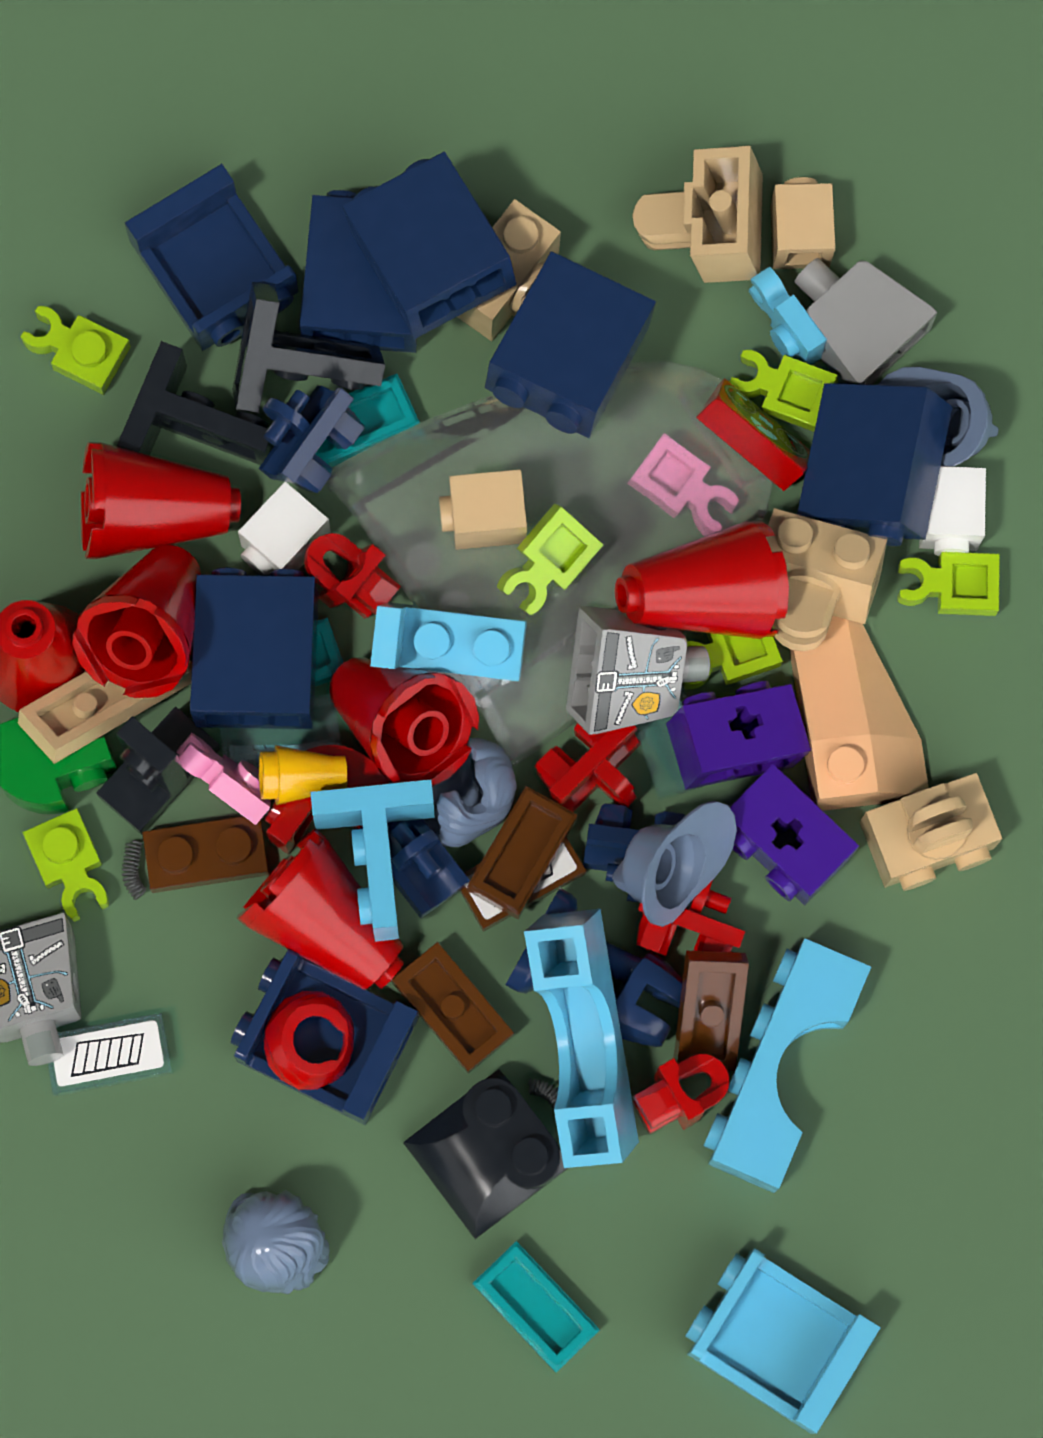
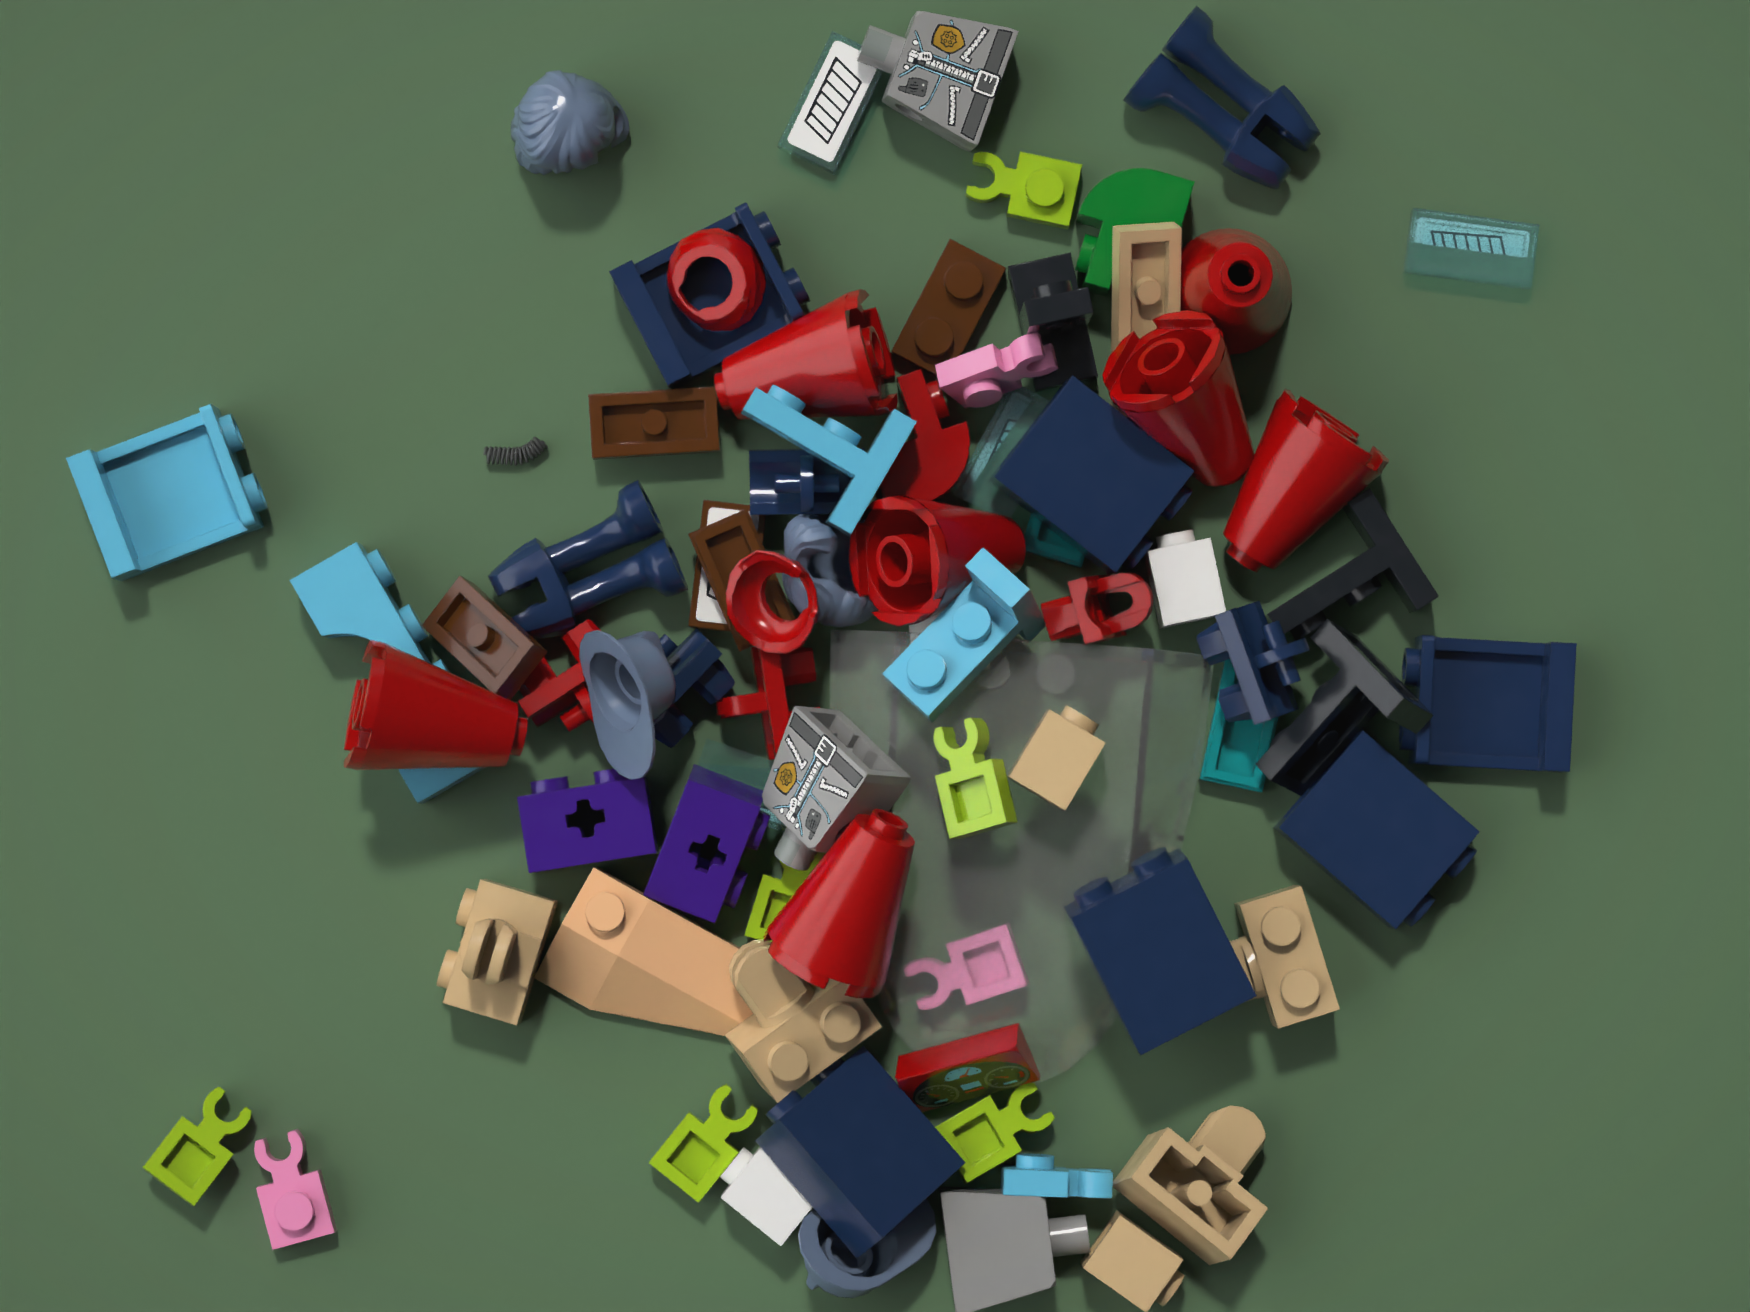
camera: 125 degrees right, 10 degrees up
lime plate [20,306,131,395] -> none
dark grey leg [121,840,146,900] -> none
yellow cone [259,745,347,805] -> none
dark blue brick [342,151,517,339] -> none
black slope [403,1069,569,1240] -> none
teal tile [472,1241,600,1373] -> none
medium azure arch [524,909,639,1168] -> none
red hips [632,1054,729,1135] -> none
none -> red cone [344,640,528,770]
none -> red piece [726,550,819,654]

